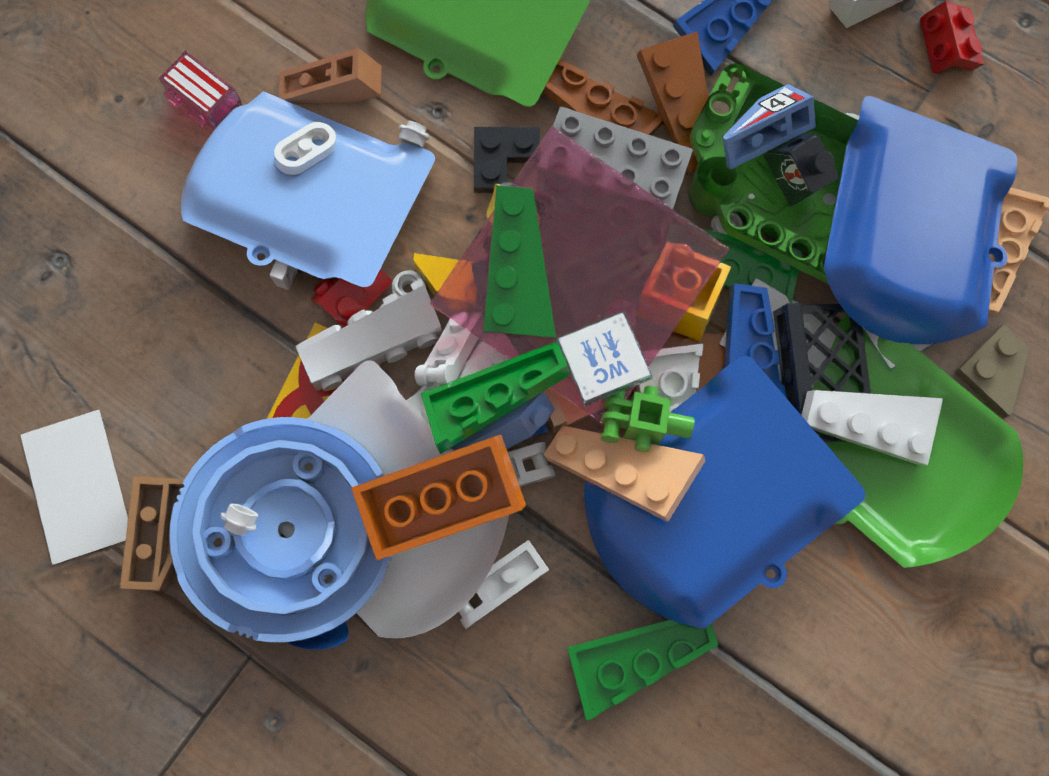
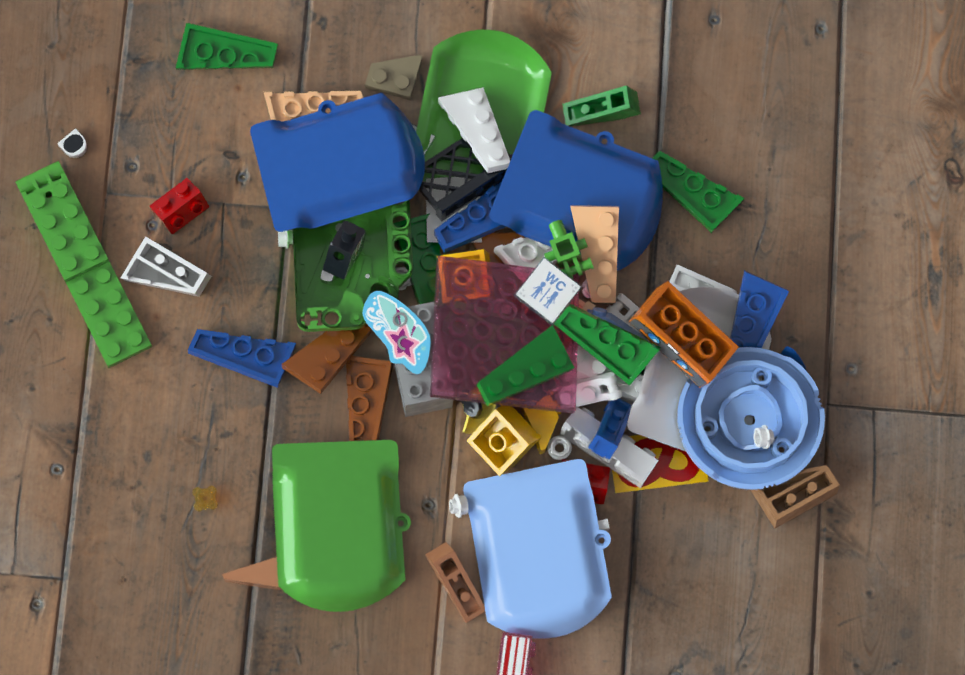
camera: 125 degrees left, 0 degrees up
white sticker [21,410,128,565] -> none
white plate [274,122,336,175] -> none
black plate [474,127,540,193] -> none
medium blue slope [722,84,816,170] -> none
none -> sticker [363,291,431,374]
none -> yellow brick [467,402,541,476]
none -> green slope [562,85,641,127]
none -> blue container [588,398,632,460]
none -> blue wing [730,270,789,350]

